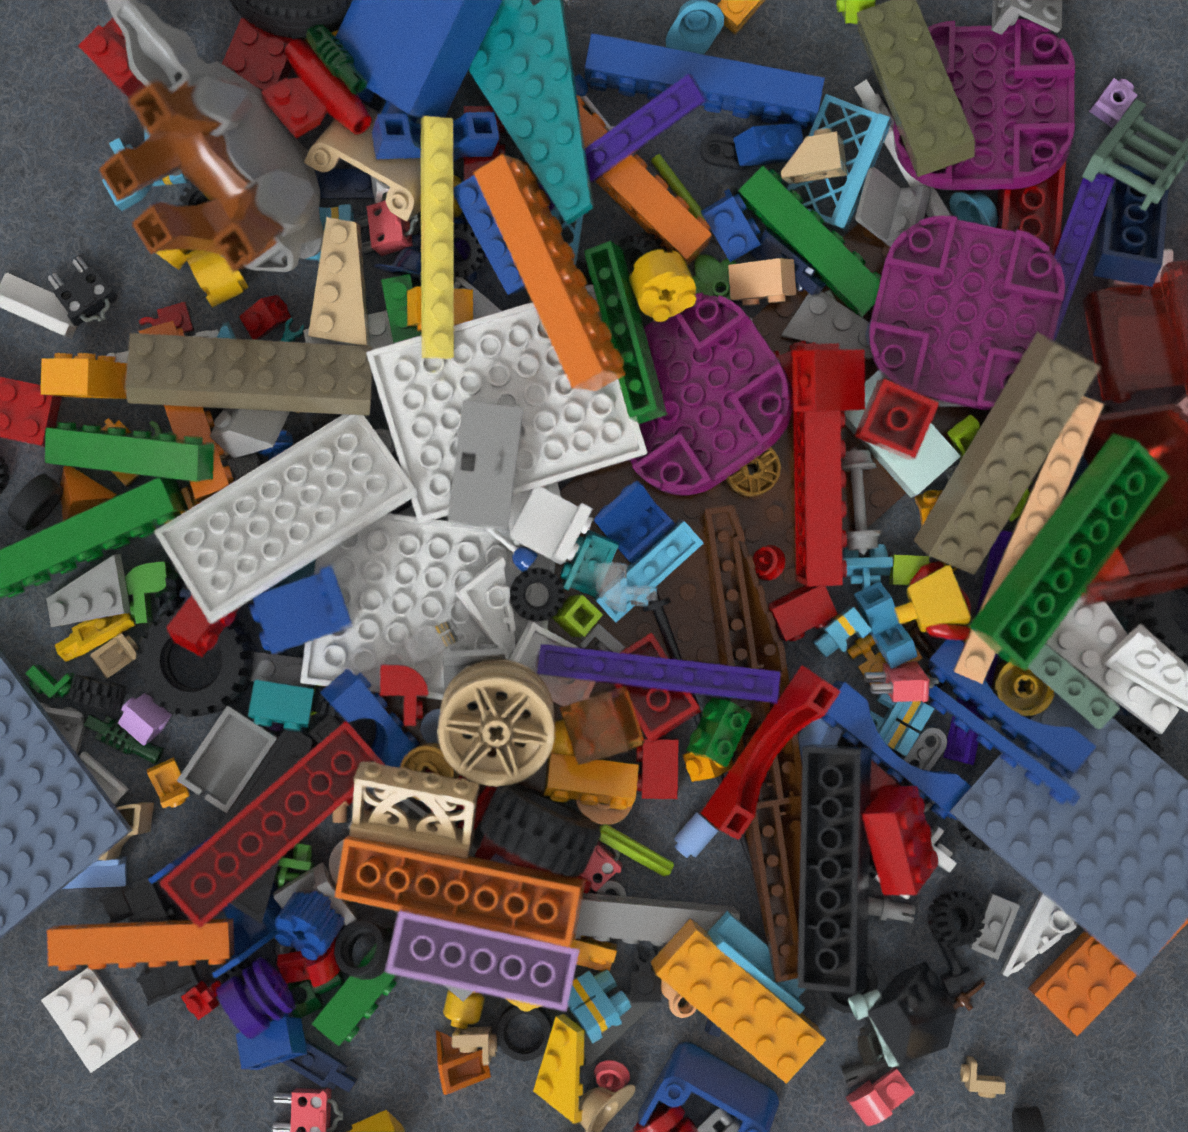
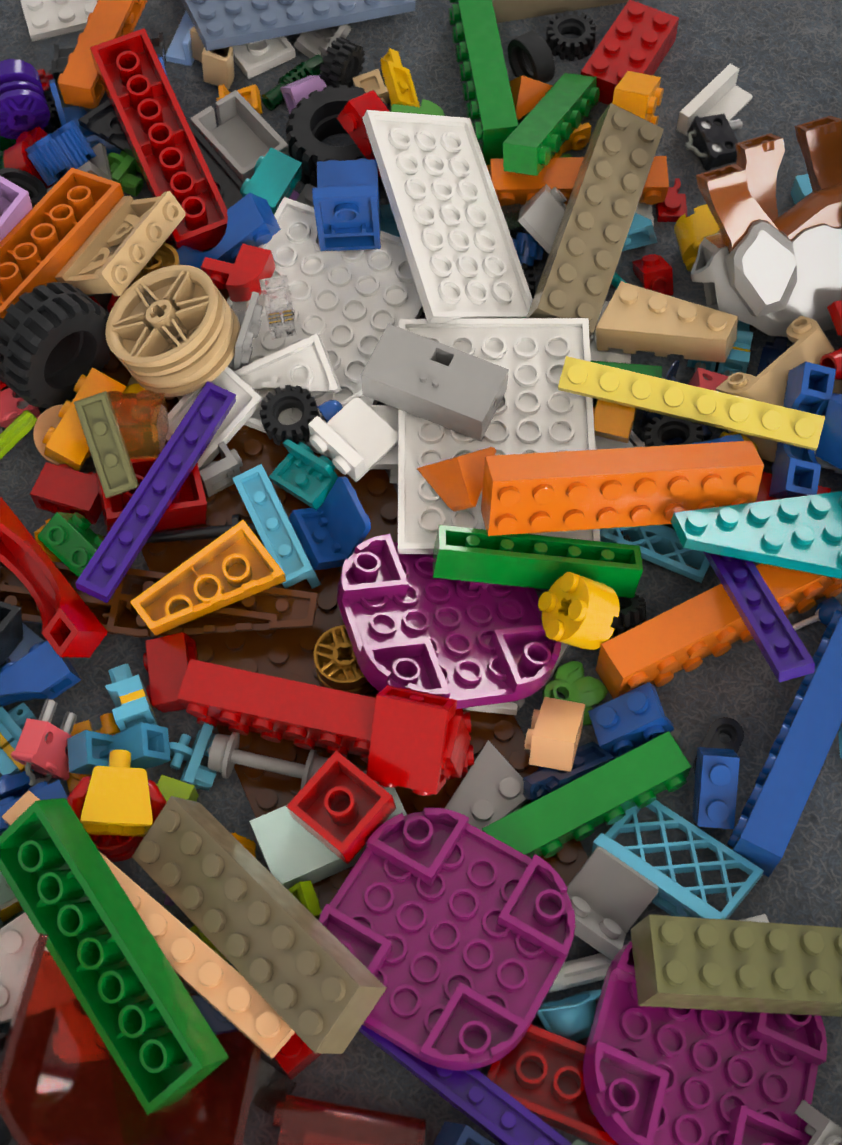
camera: 105 degrees right, 25 degrees down
green bracket [25,665,75,699] -> none
light grey wing [46,554,131,627] -> none
lime brick [551,595,603,637] -> none
clear brick [594,562,657,612] -> none
lime bar [651,154,706,221] -> none
red hat [753,545,786,581] -> none
tan slope [781,128,848,185] -> none
none -> olive tile [74,391,139,498]
none -> light orange wedge [130,520,286,636]
none -> orange slope [416,447,497,512]

